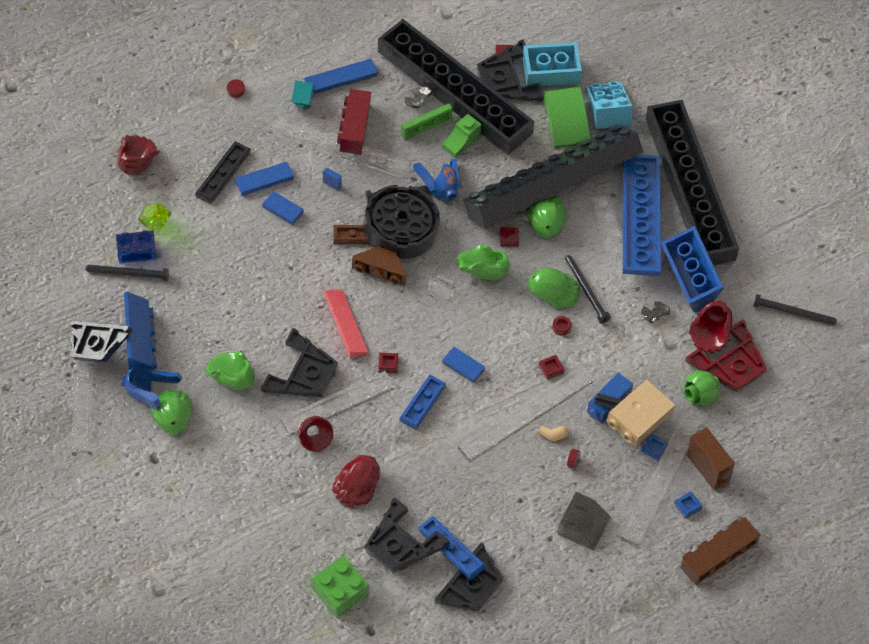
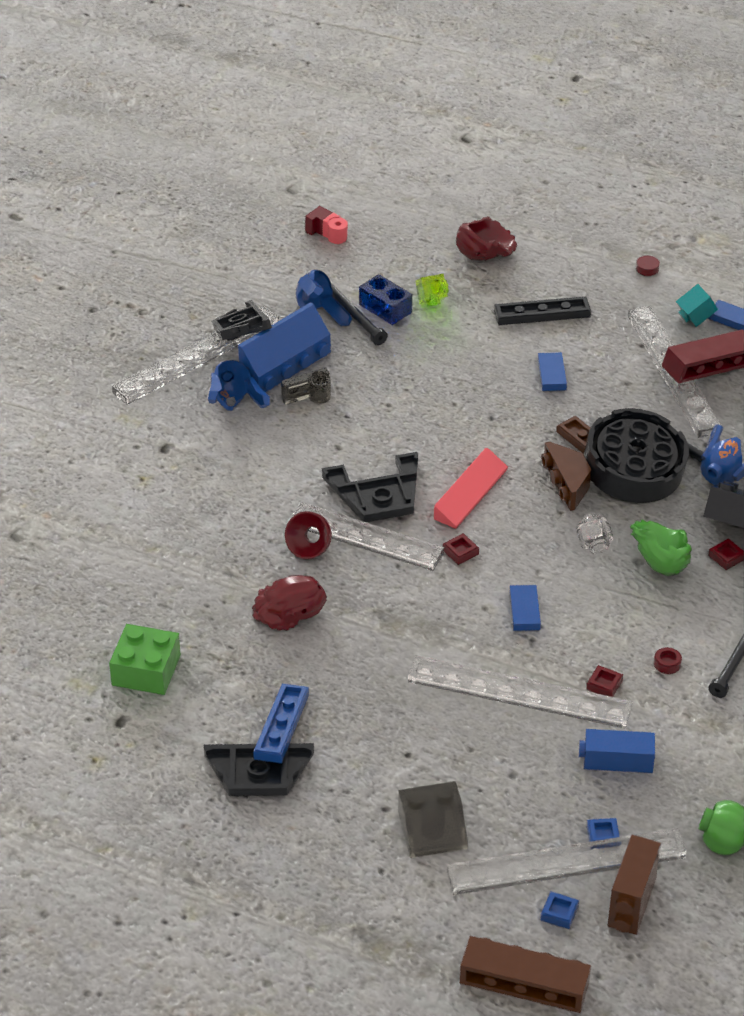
camera: 55 degrees right, 15 degrees down
bright green piece [149,390,193,435] -> none
bright green piece [205,350,255,391] -> none
blue tile [235,161,294,196] -> none
blue tile [323,167,342,191] -> none
black wing [365,498,450,573] -> none
blue tile [399,375,446,430] -> none
bright green piece [528,268,580,309] -> none
tan arm [538,425,568,442] -> none
dark red tile [567,449,580,470] -> none
tan piece [594,379,675,447] -> none
none -> clear smoke plate [281,368,331,405]
none -> blue piece [296,269,352,326]
none -> leg [305,205,348,244]

